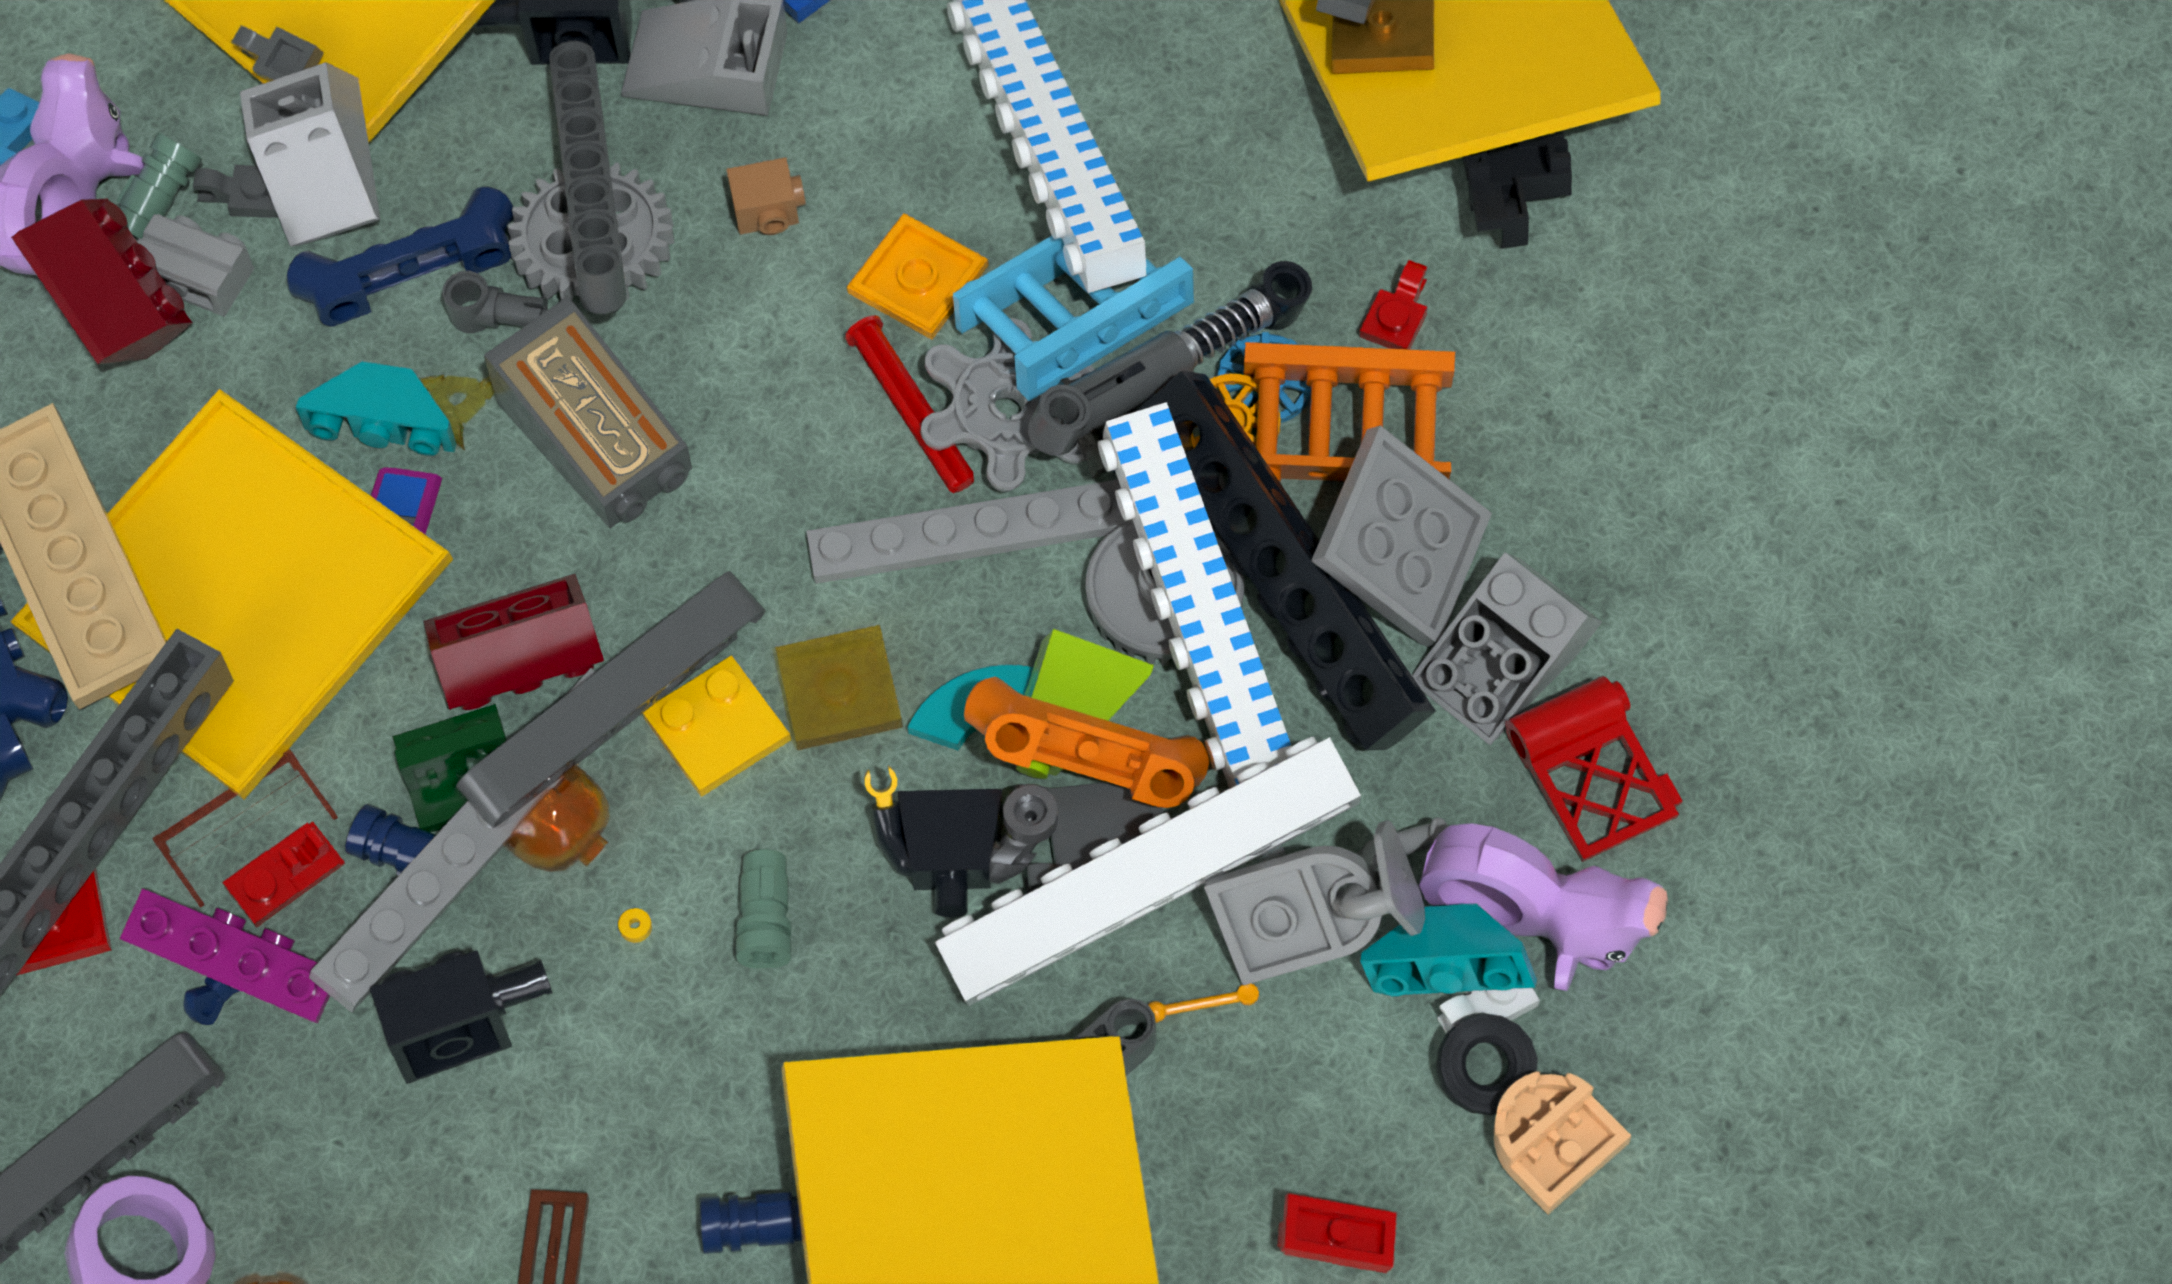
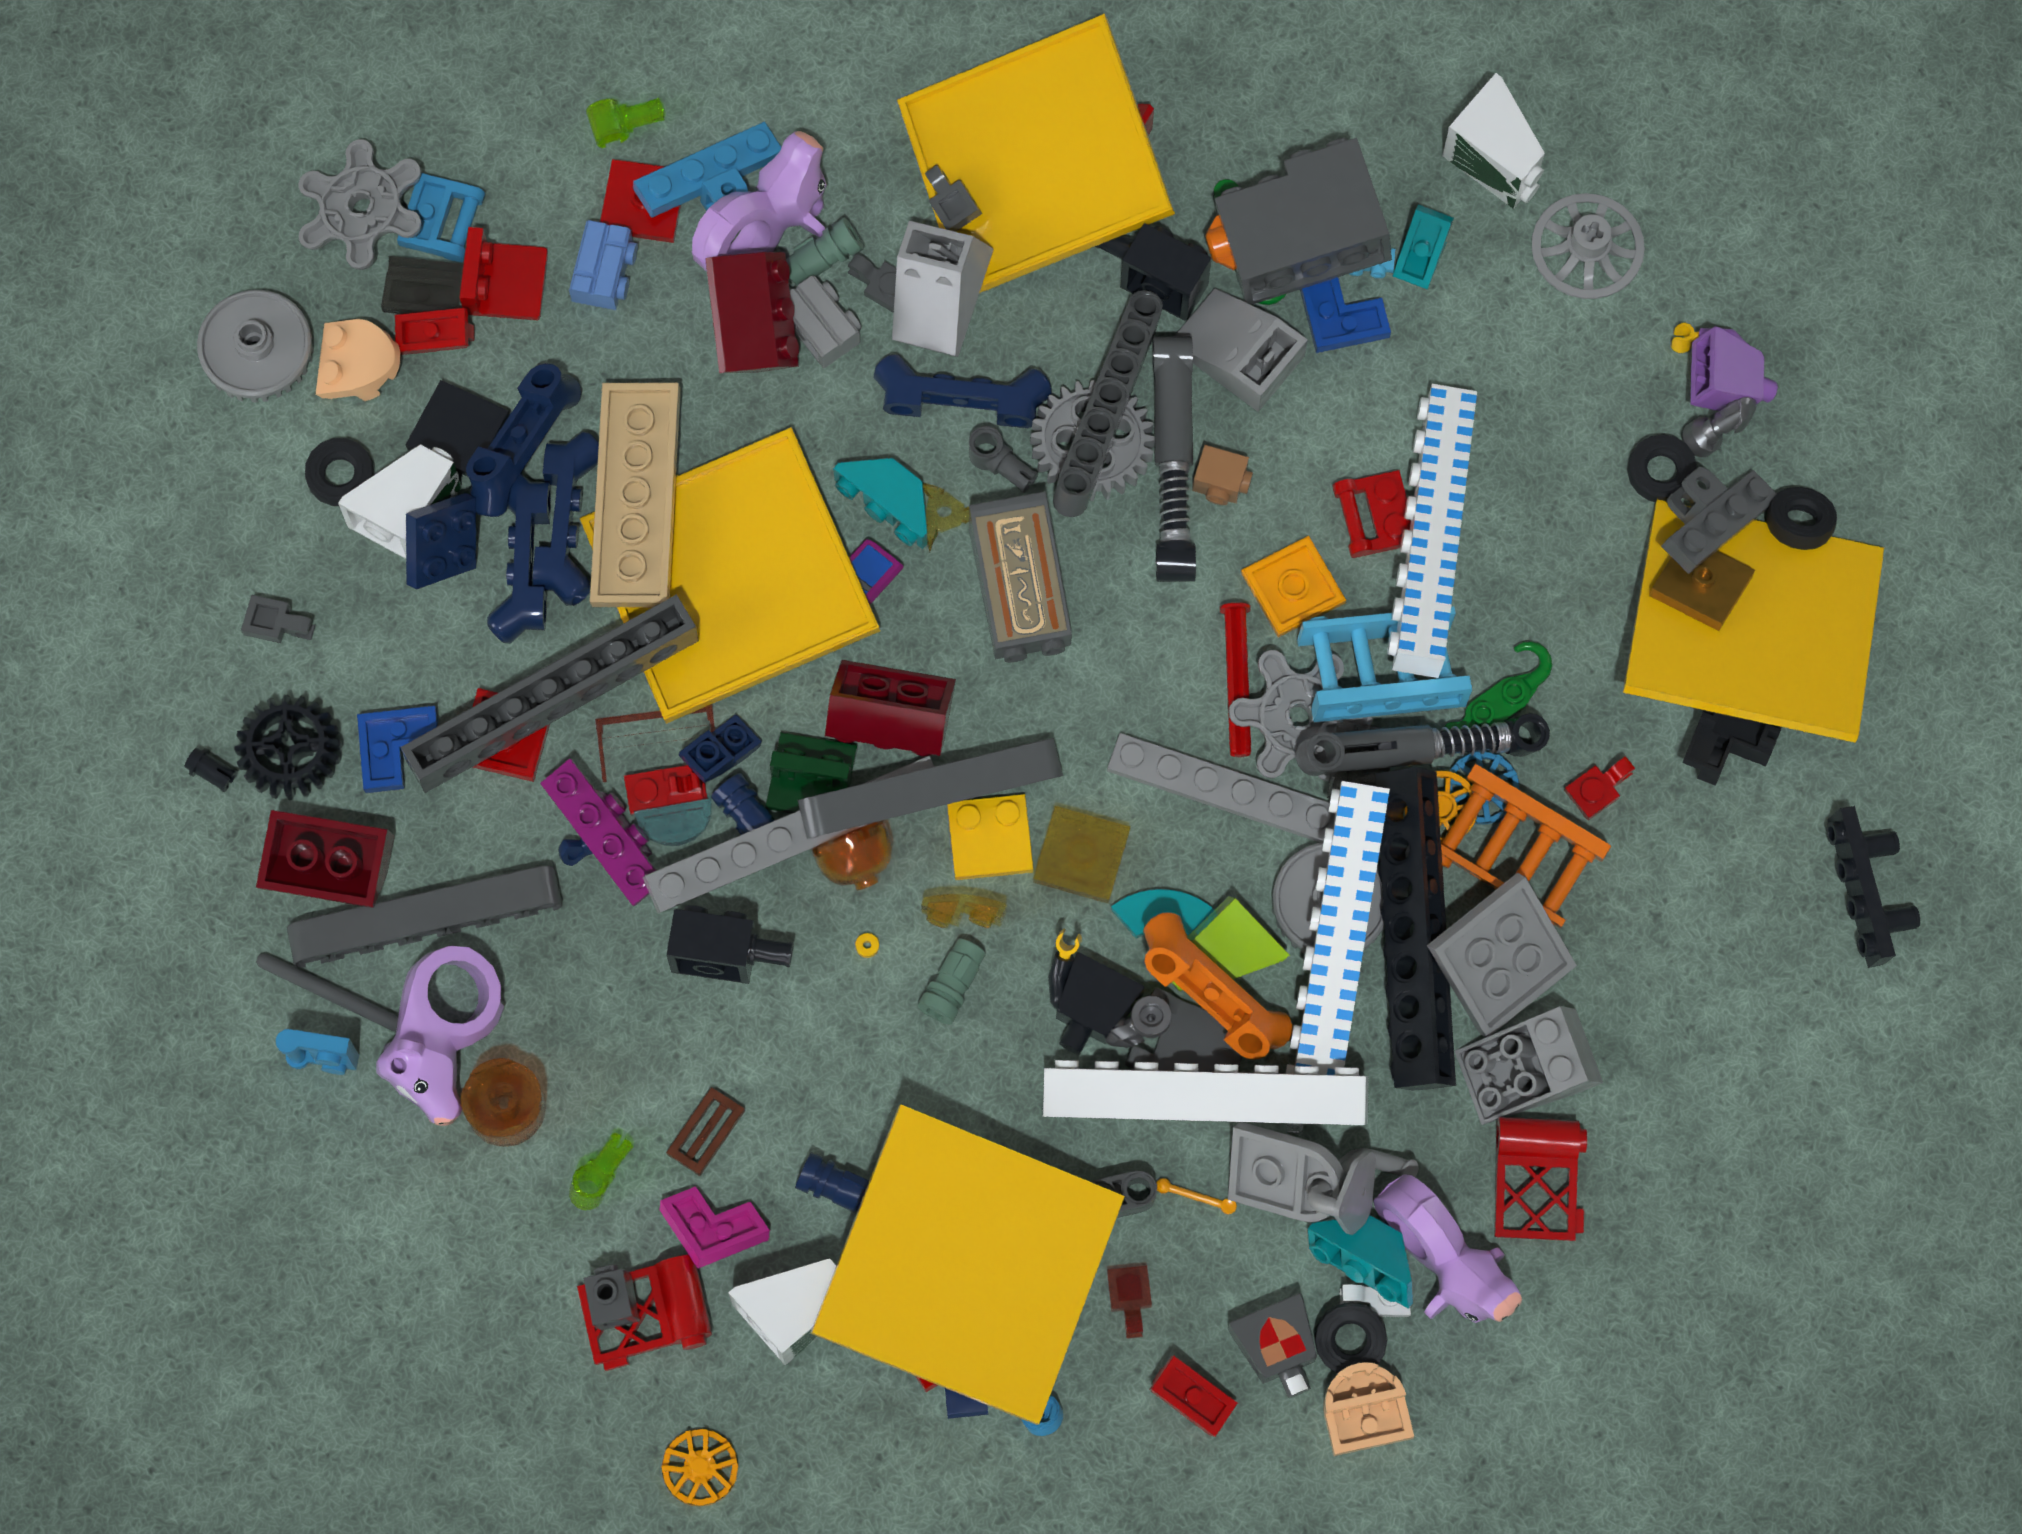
camera: 25 degrees right, 10 degrees up
none -> clear light blue plate [634,798,712,846]
none -> dark blue slope [679,714,762,783]
none -> clear yellow slope [921,894,1007,929]
none -> clear red plate [1107,1265,1152,1339]
none -> piece [1153,337,1196,582]
none -> dark grey torso [1228,1293,1317,1398]
none -> red plate [1332,470,1411,558]
none -> green piece [1444,641,1553,731]
none -> black plate [1826,806,1920,968]

